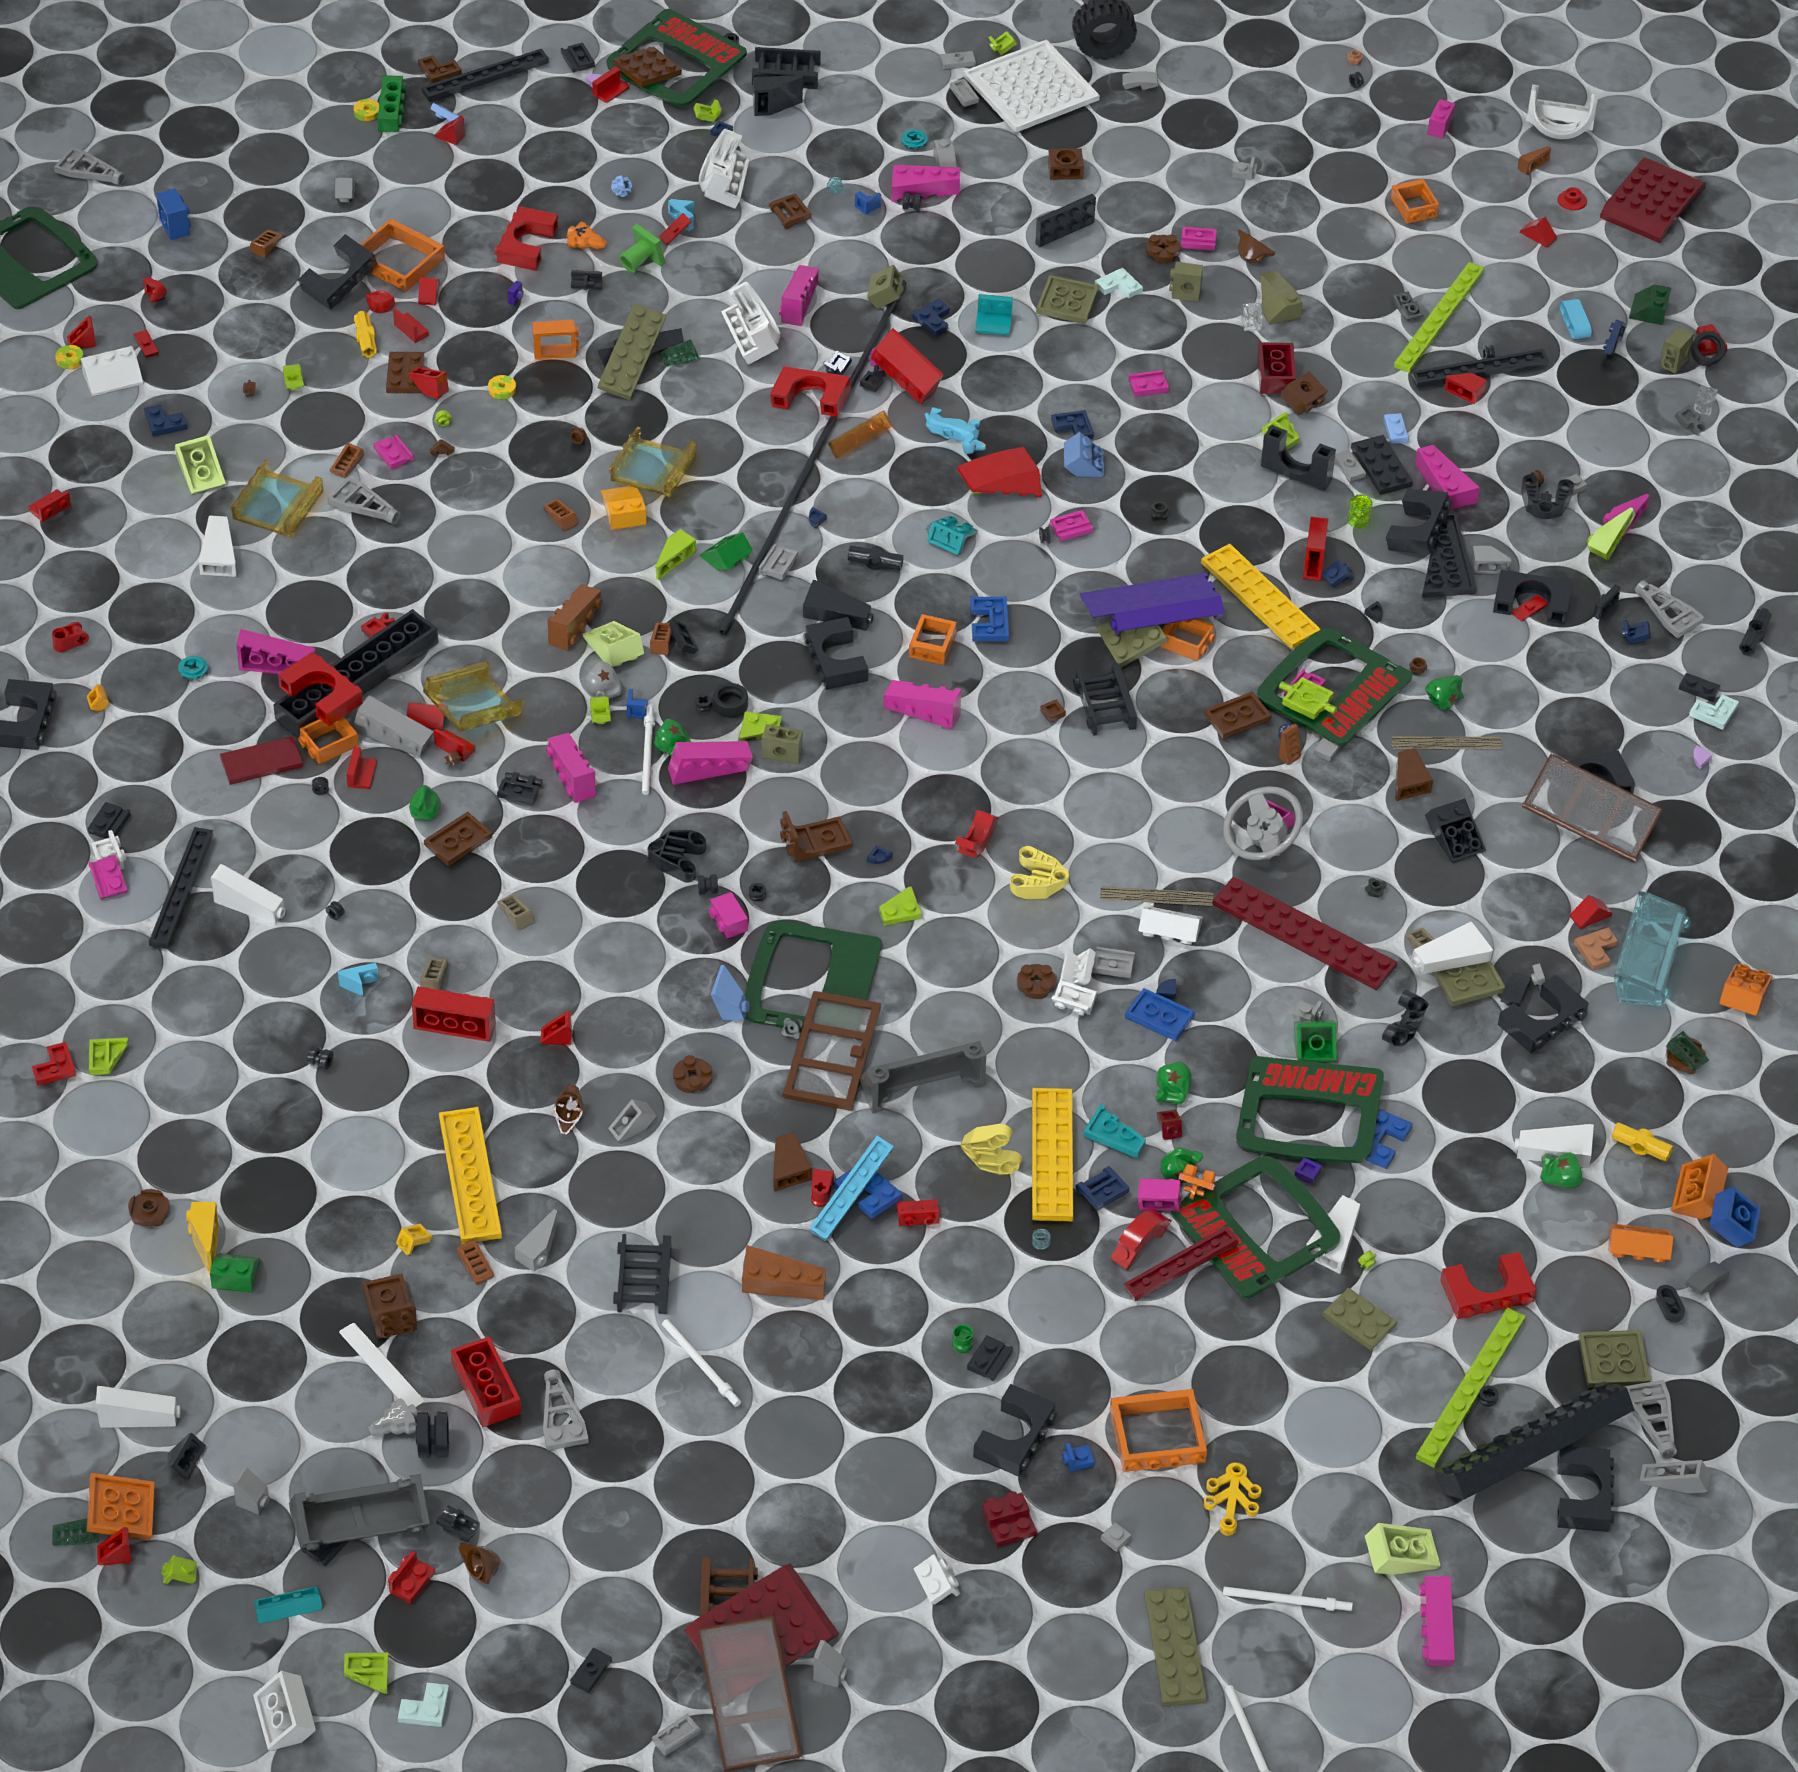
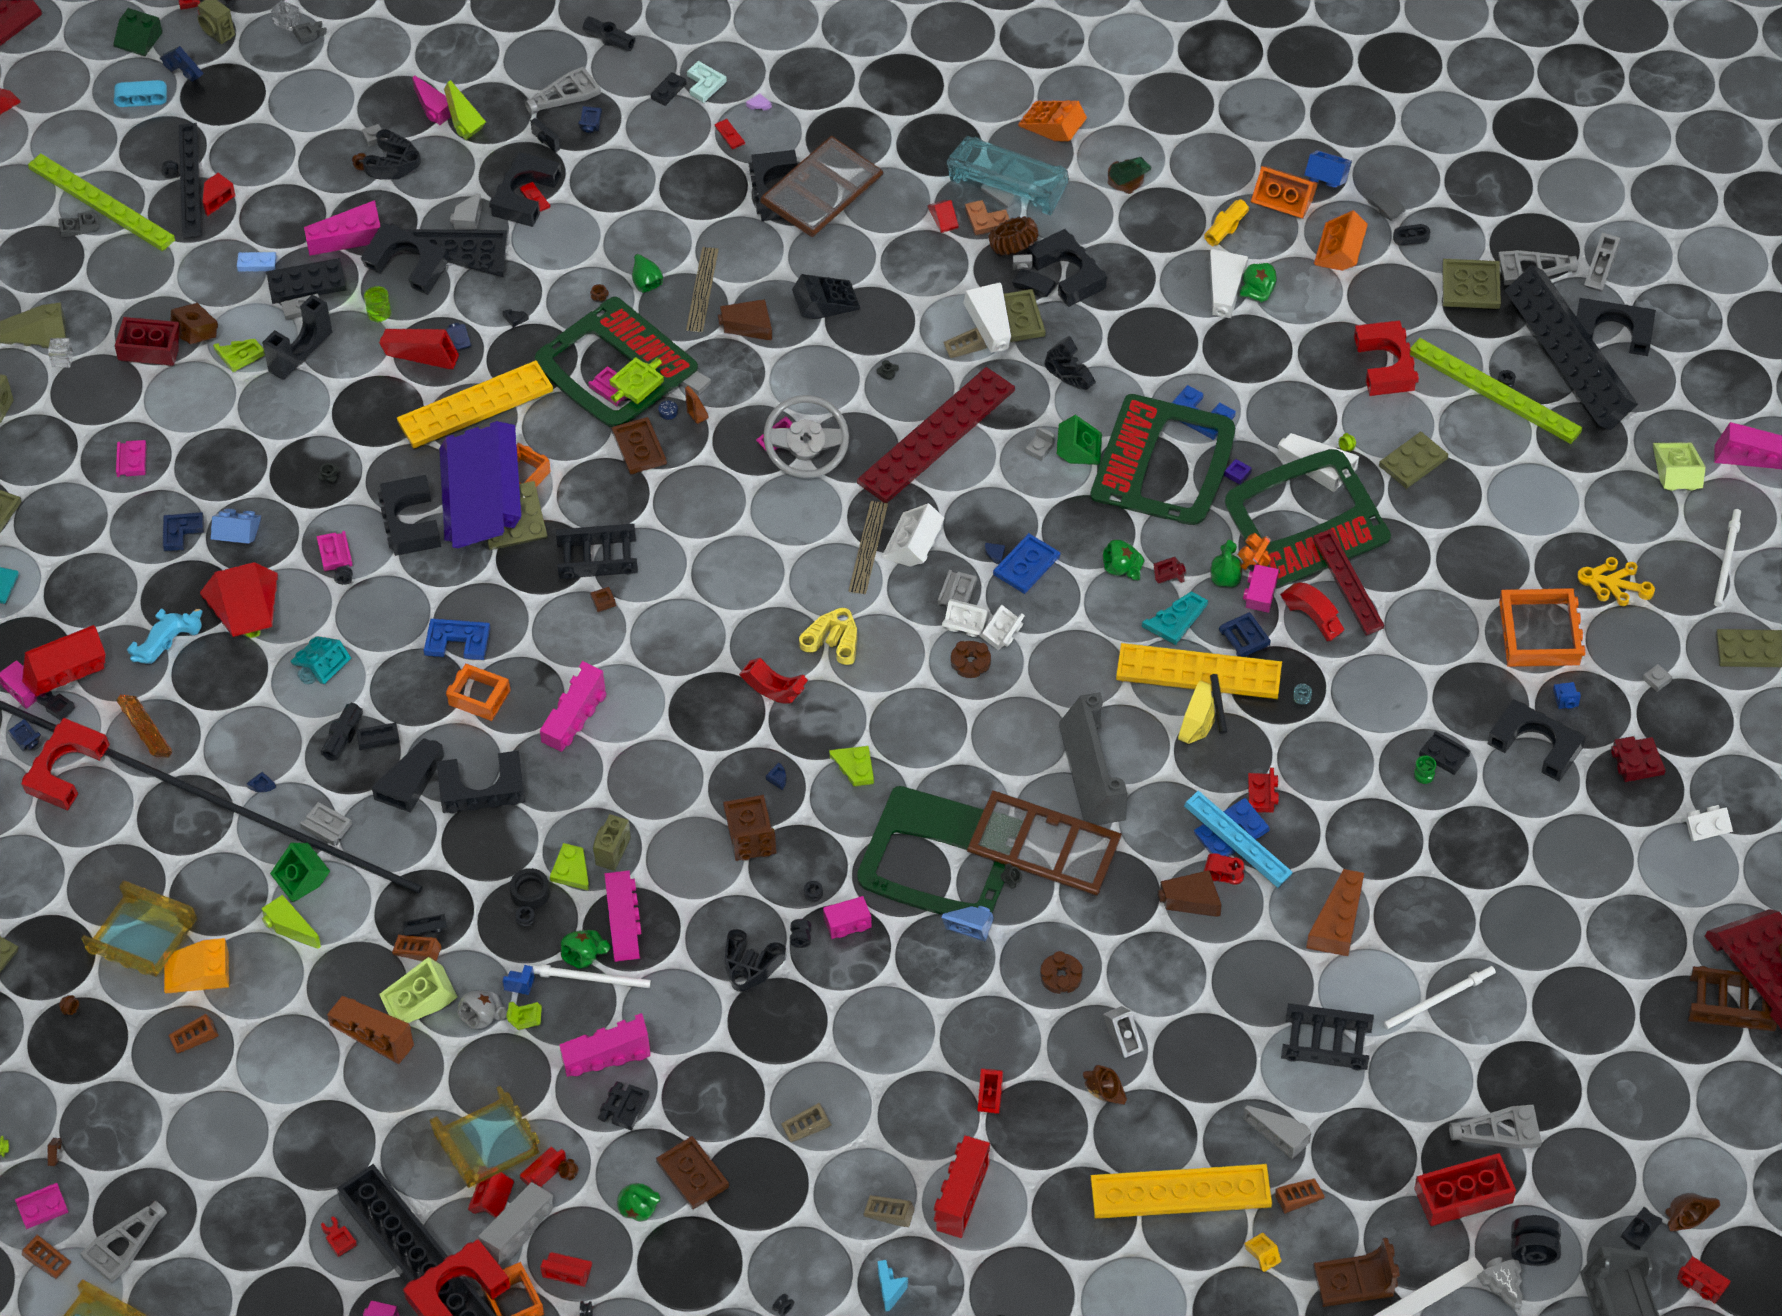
camera: 80 degrees left, 5 degrees up
none -> black plate [356,722,400,750]
none -> black arch [378,475,441,556]
none -> red piece [714,119,745,150]
none -> reddish brown gear [988,216,1039,255]
none -> black bar [1210,674,1227,734]

